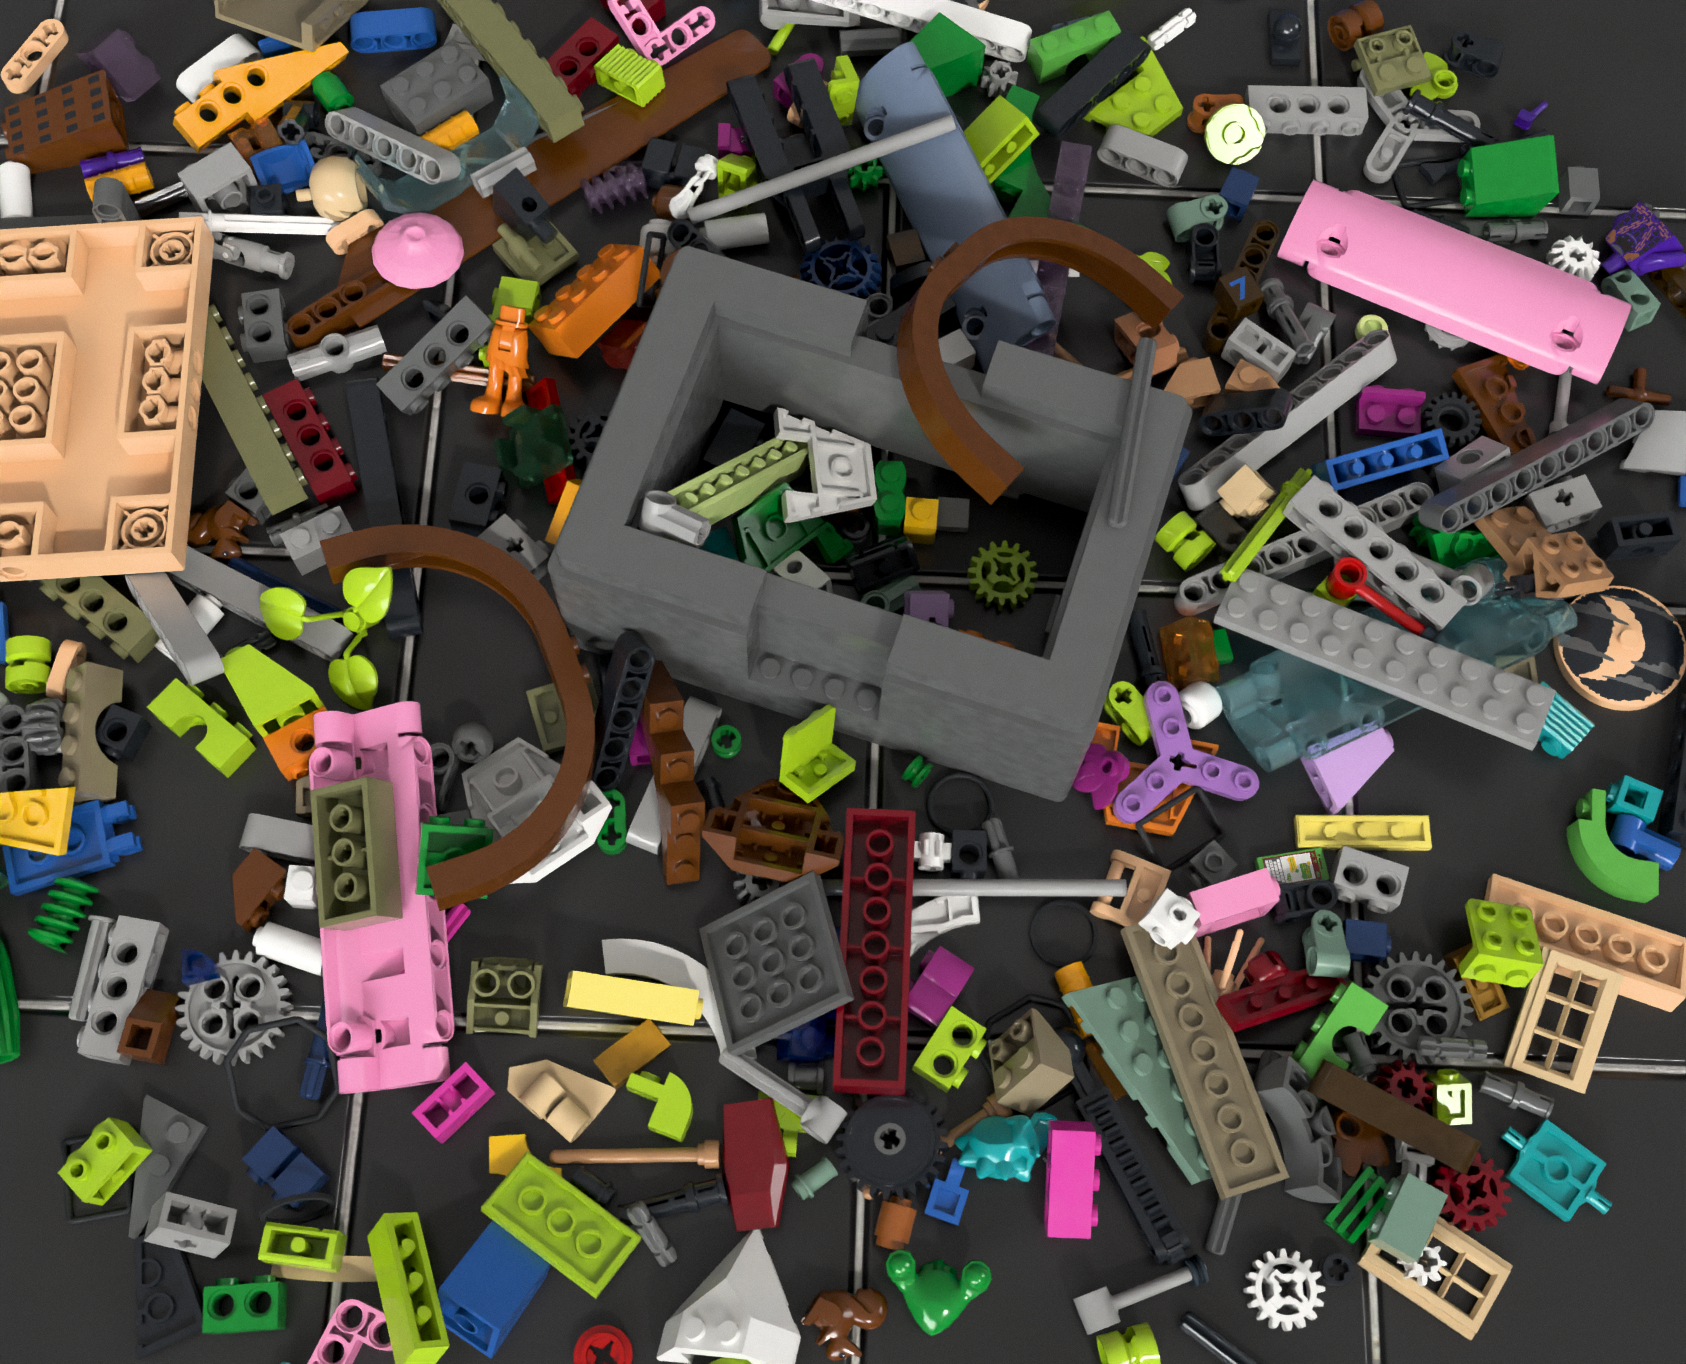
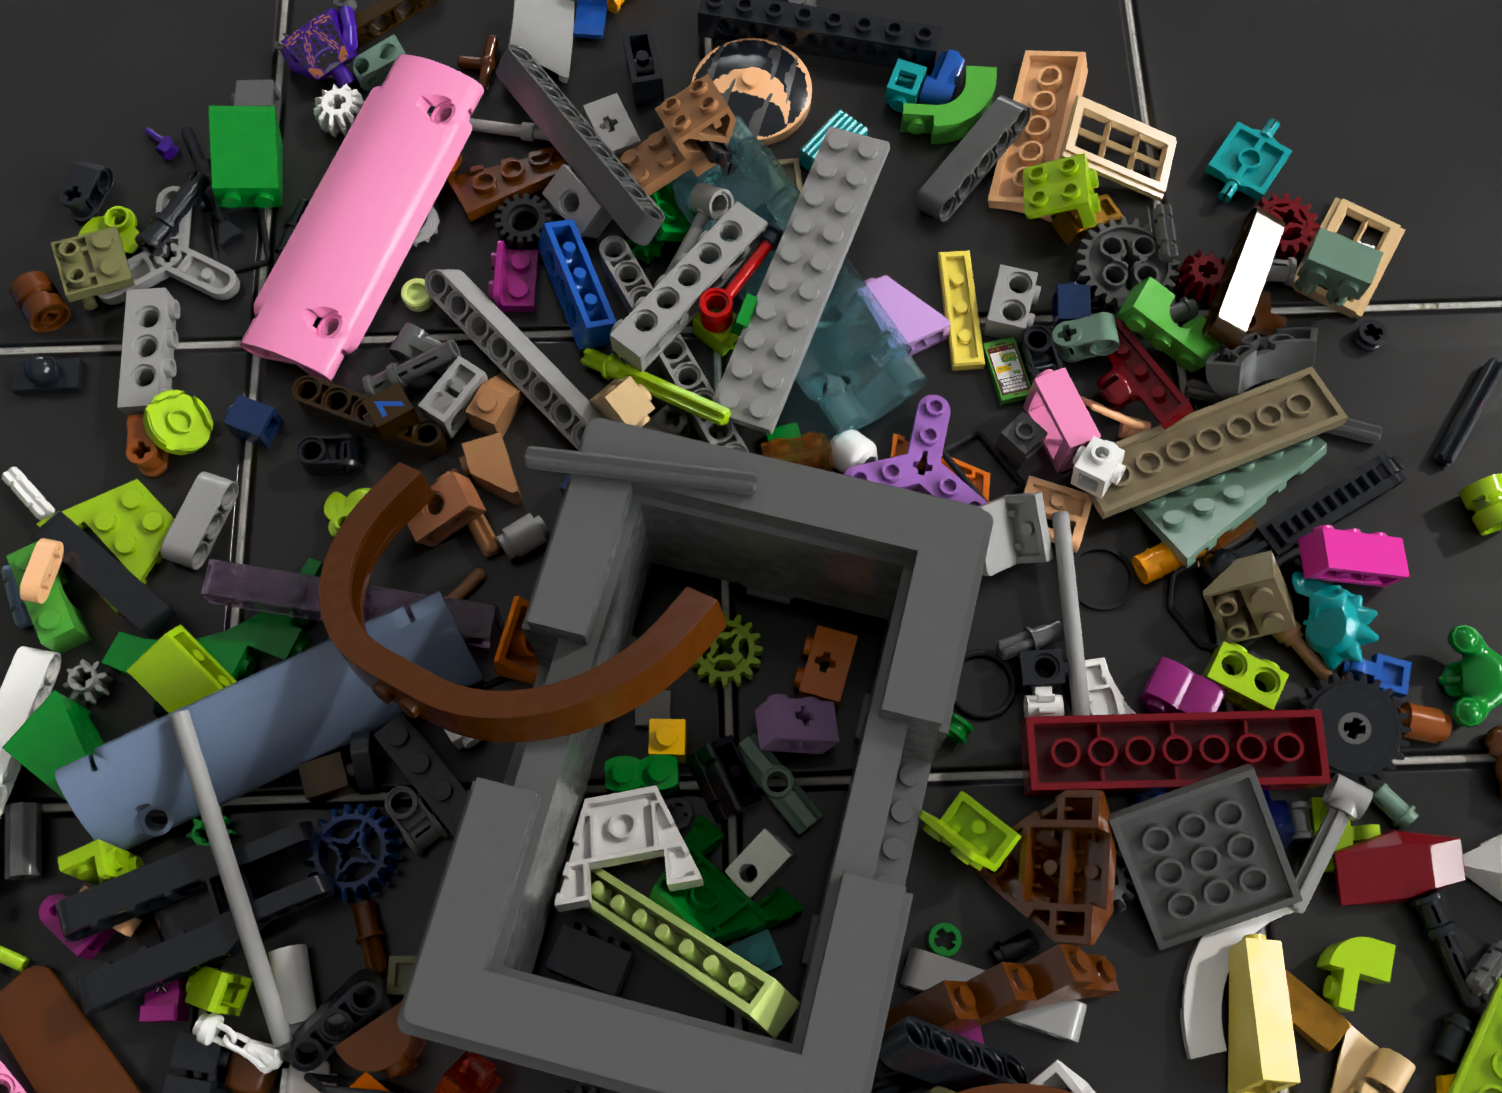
camera: 90 degrees left, 0 degrees up
medium nougat piece [549,1139,721,1169] -> none
green beam [597,789,628,855] -> none
light grey piece [638,490,711,549] -> none
light grey piece [1073,1254,1209,1335] -> none
sand green piece [1165,195,1228,242] -> none
black beam [1198,388,1294,437] -> none
white gear [1243,1249,1325,1331] -> none
green tile [1322,1166,1388,1245] -> none
lime bracket [1426,1069,1472,1125] -> none
dark grey pin [1478,1071,1555,1119] -> none
dark grey pin [1482,219,1548,243] -> none
none -> light nougat beam [20,538,64,604]
none -> green tile [730,293,758,336]
none -> dark grey beam [915,95,1031,222]
none -> light grey bracket [979,492,1054,576]

